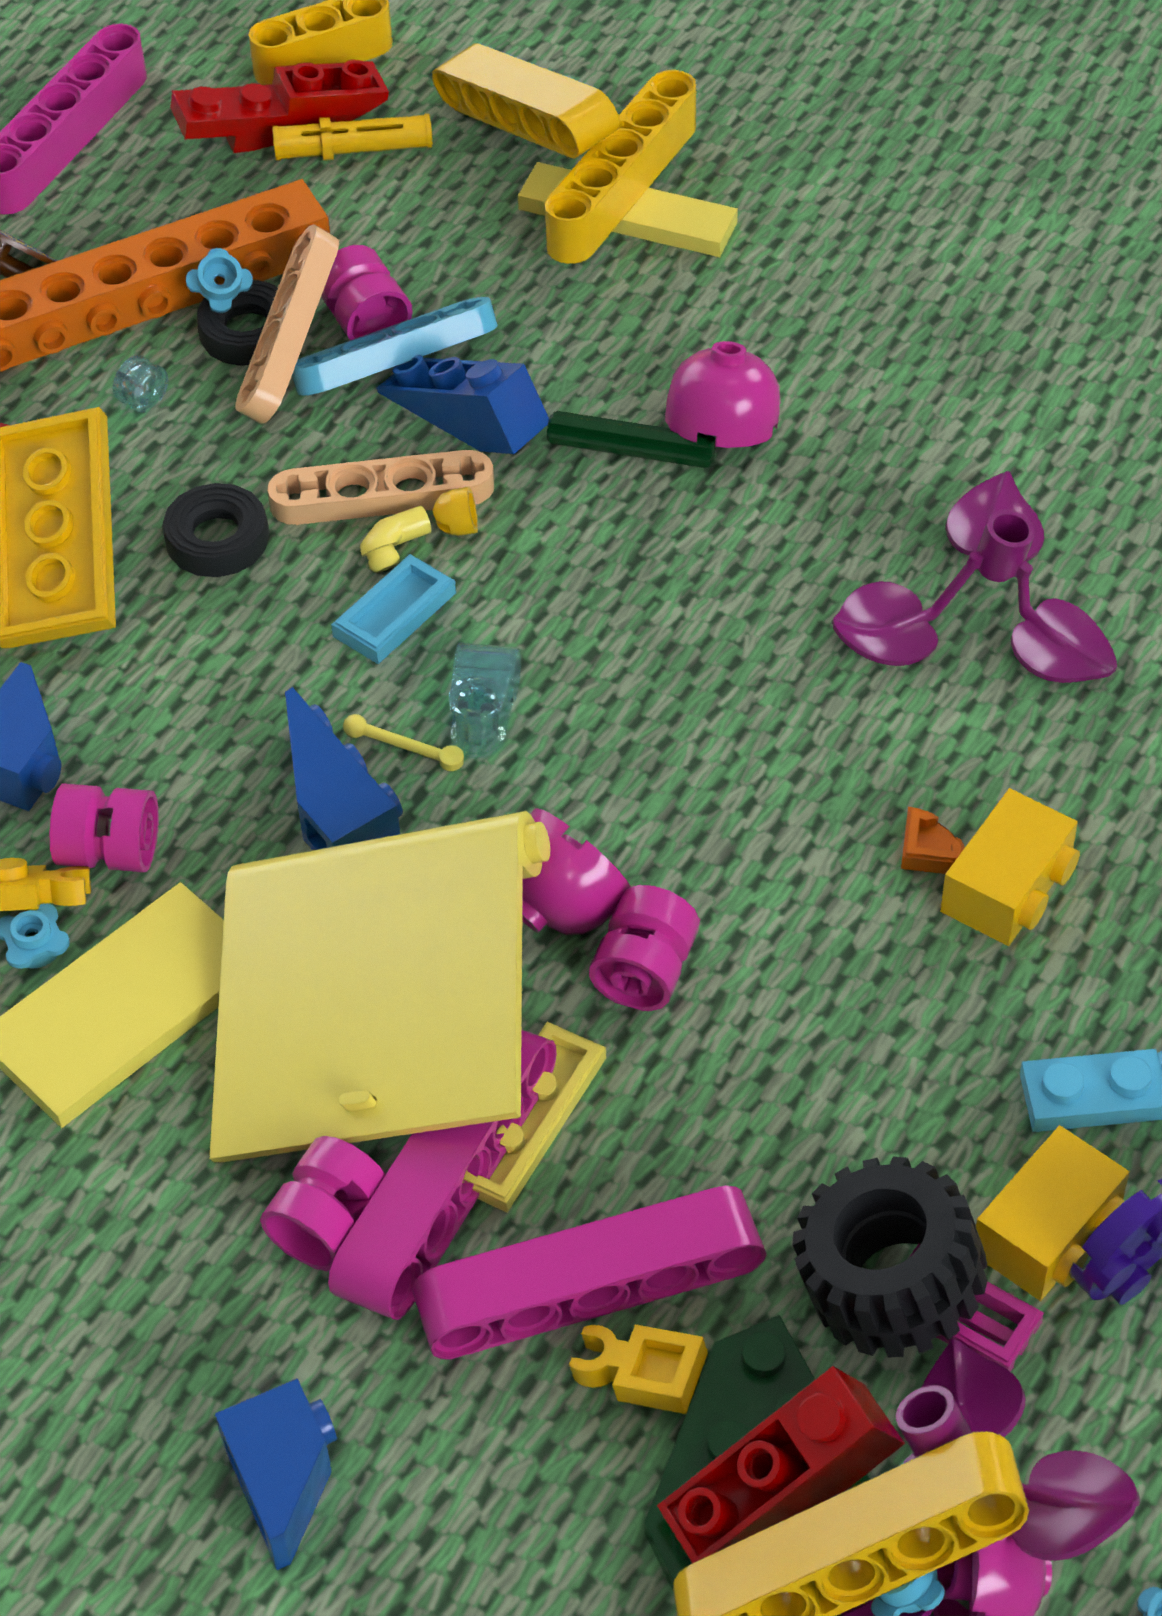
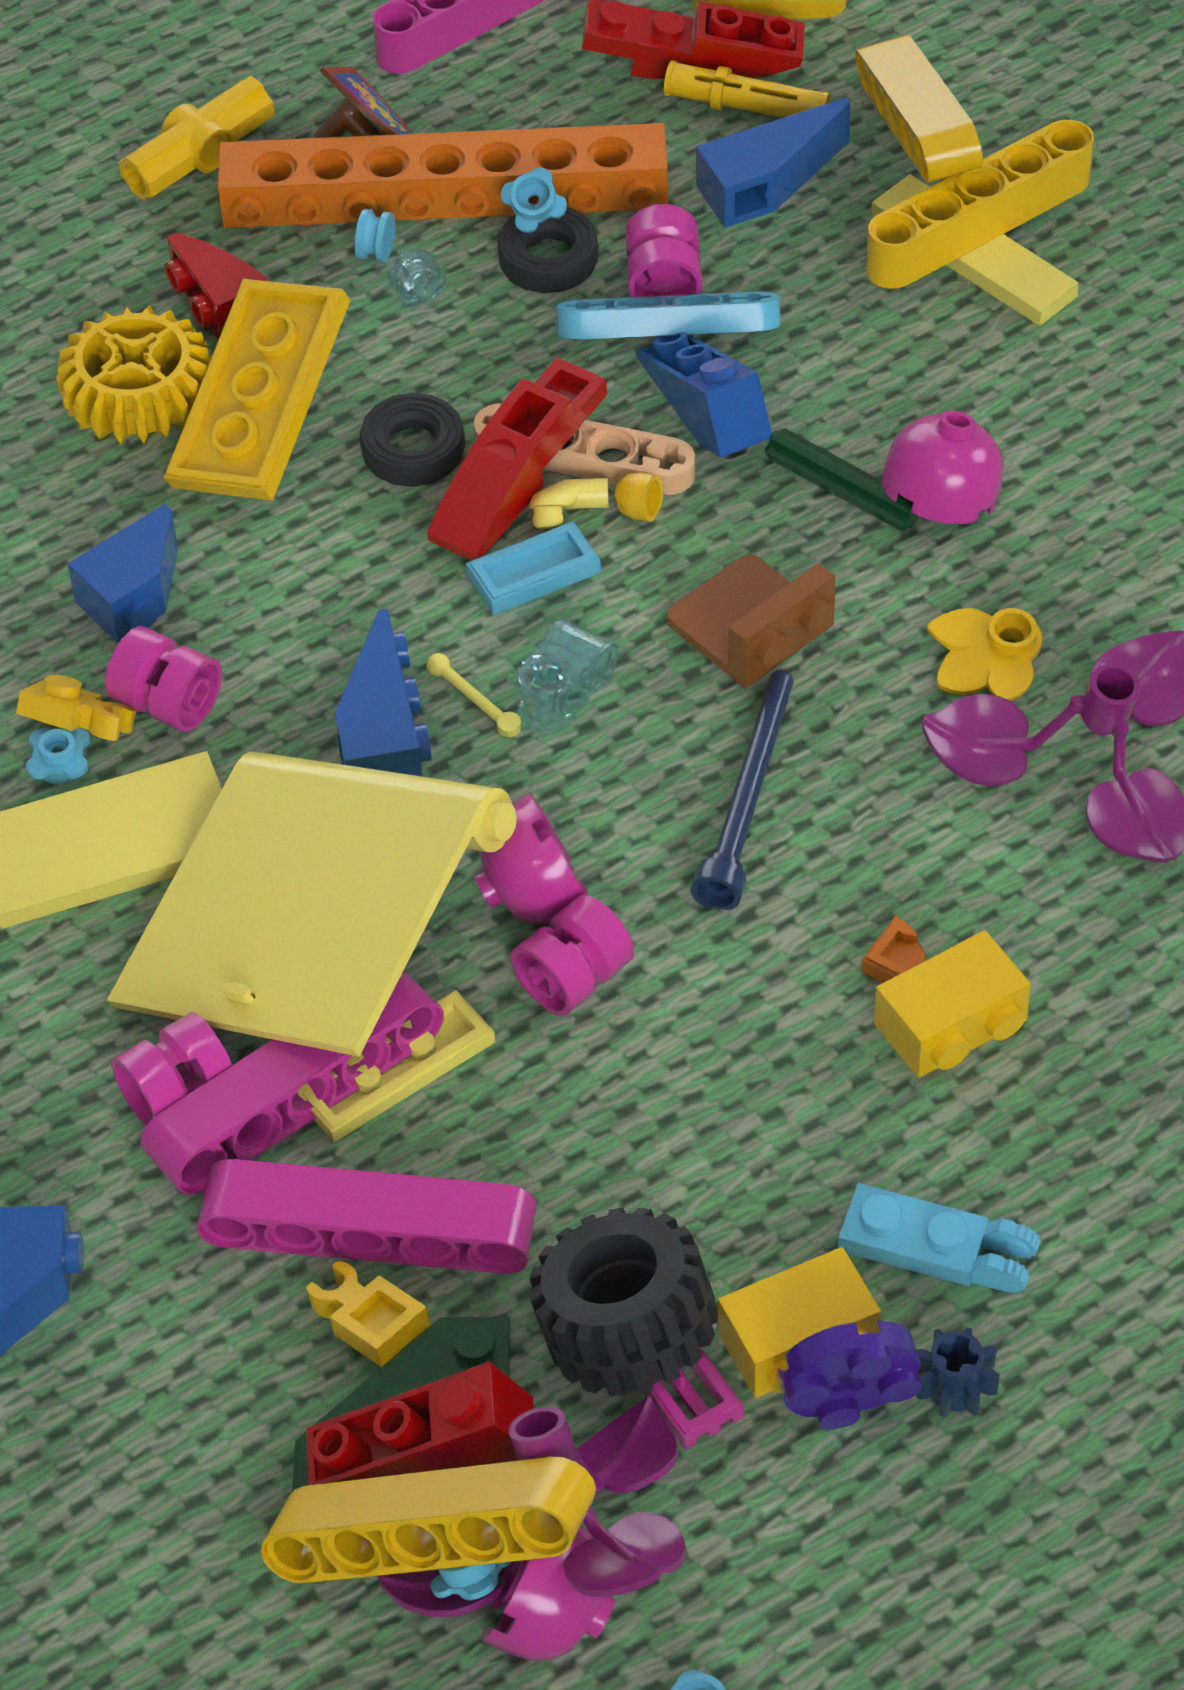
camera: 25 degrees right, 0 degrees up
light nougat beam [235,224,339,424] -> none
none -> medium azure bush [355,209,396,262]
none -> red slope [427,357,607,561]
none -> dark orange bracket [667,554,836,689]
none -> dark blue piece [691,669,793,910]
none -> blue slope [696,97,851,228]
none -> yellow plate [927,608,1042,701]

